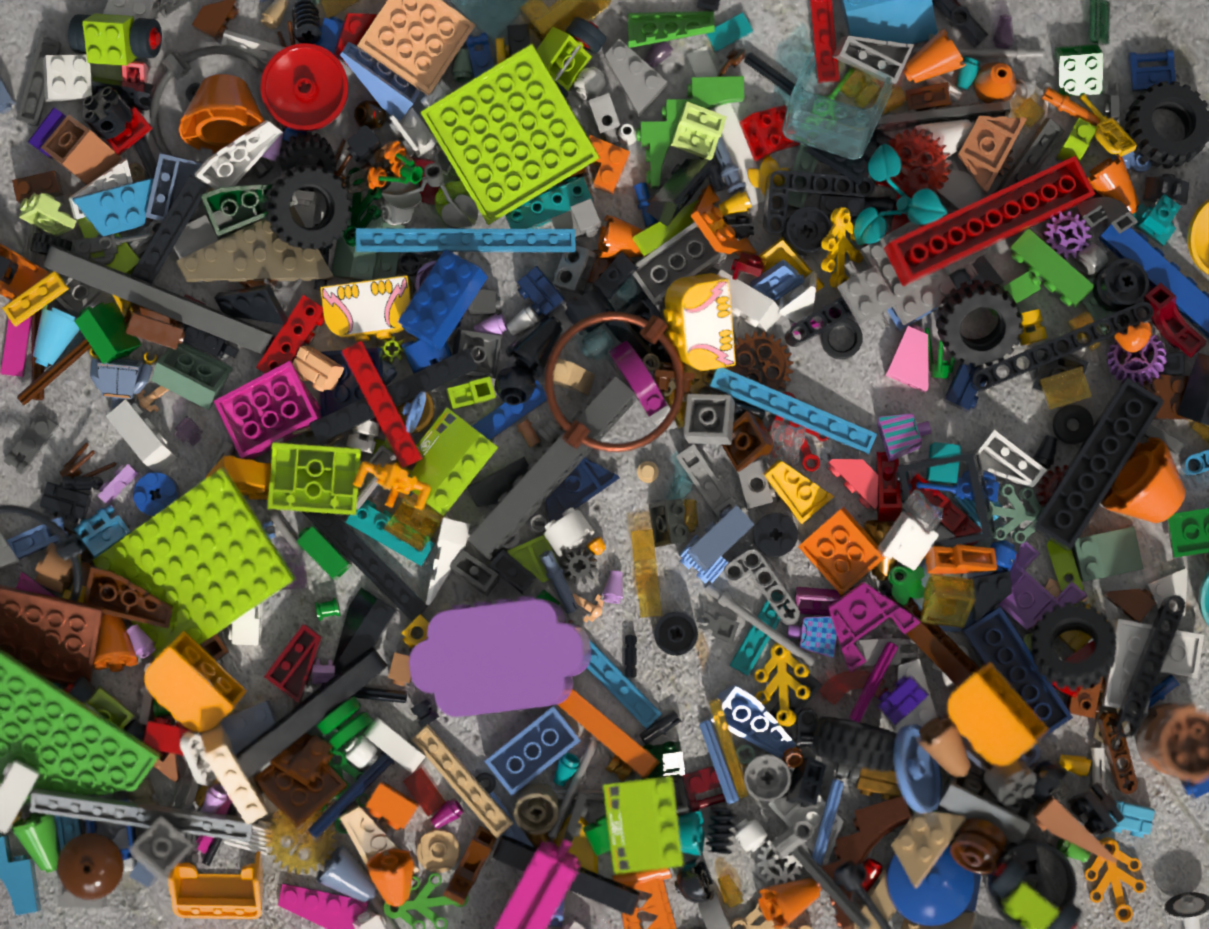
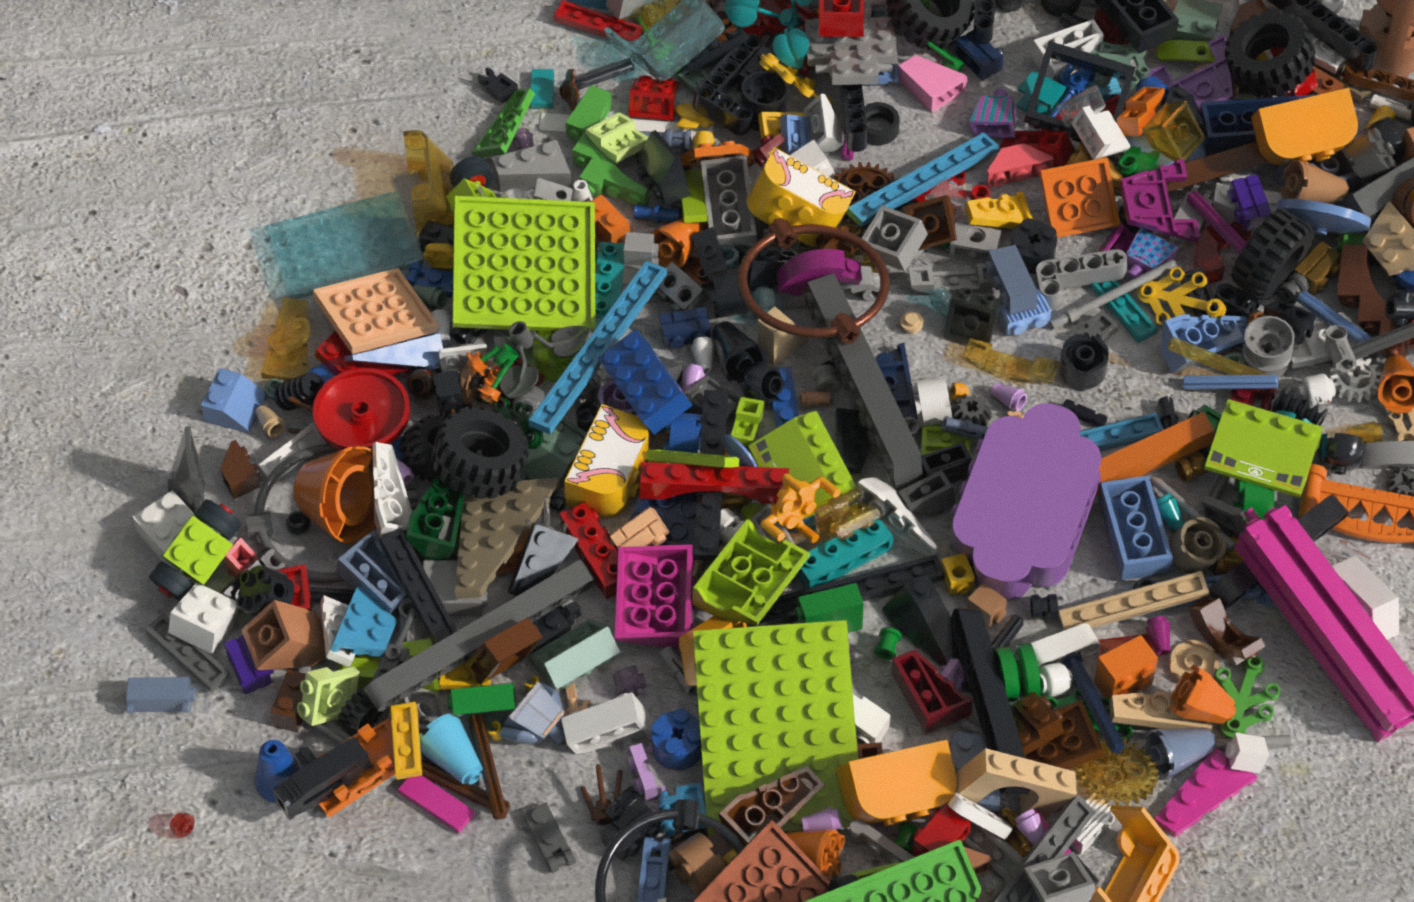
camera: 60 degrees left, 30 degrees down
none -> lime tile [645,450,739,468]

